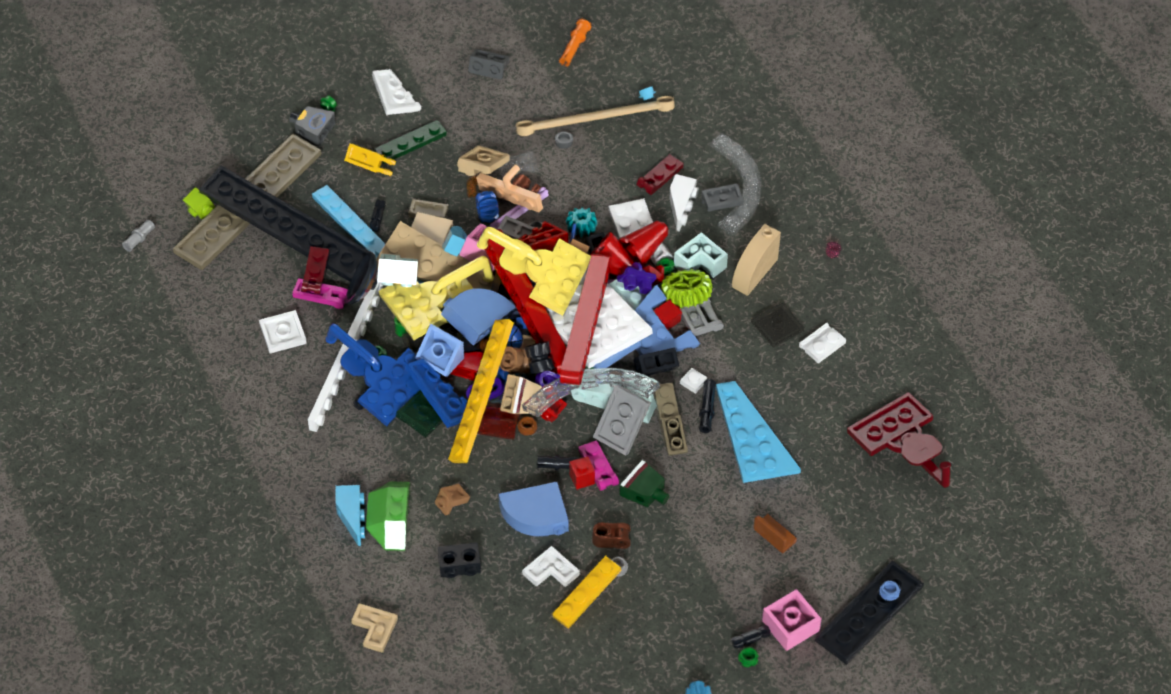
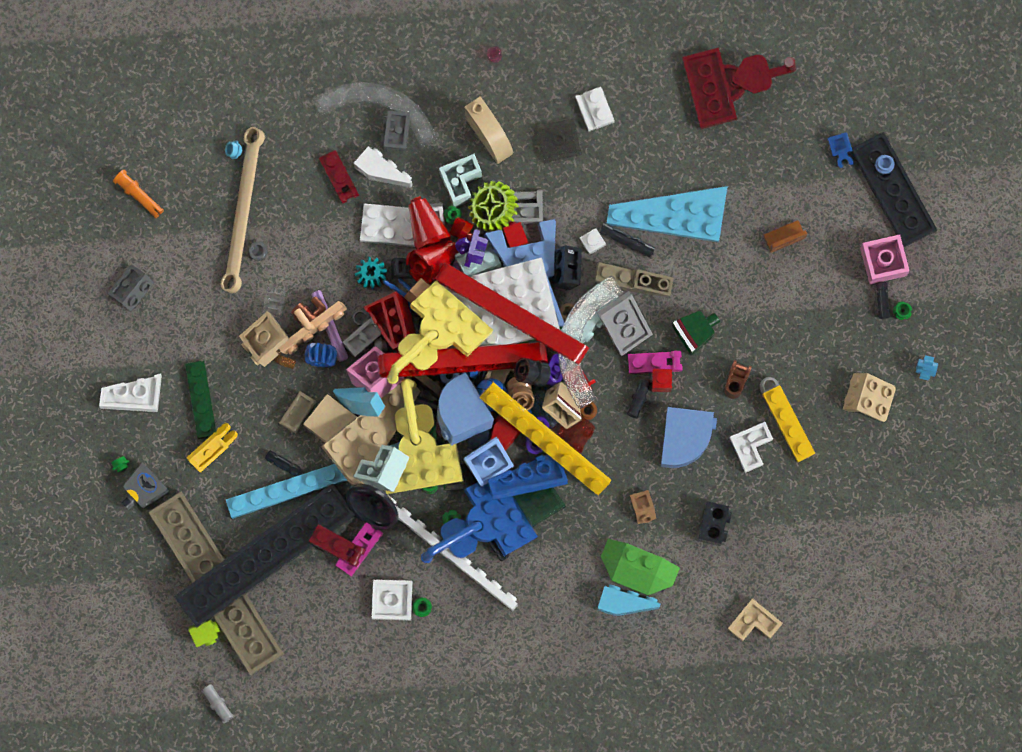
camera: 65 degrees left, 25 degrees up
none -> green plate [412,598,432,617]
none -> blue plate [828,133,853,168]
none -> tan bracket [843,373,896,422]

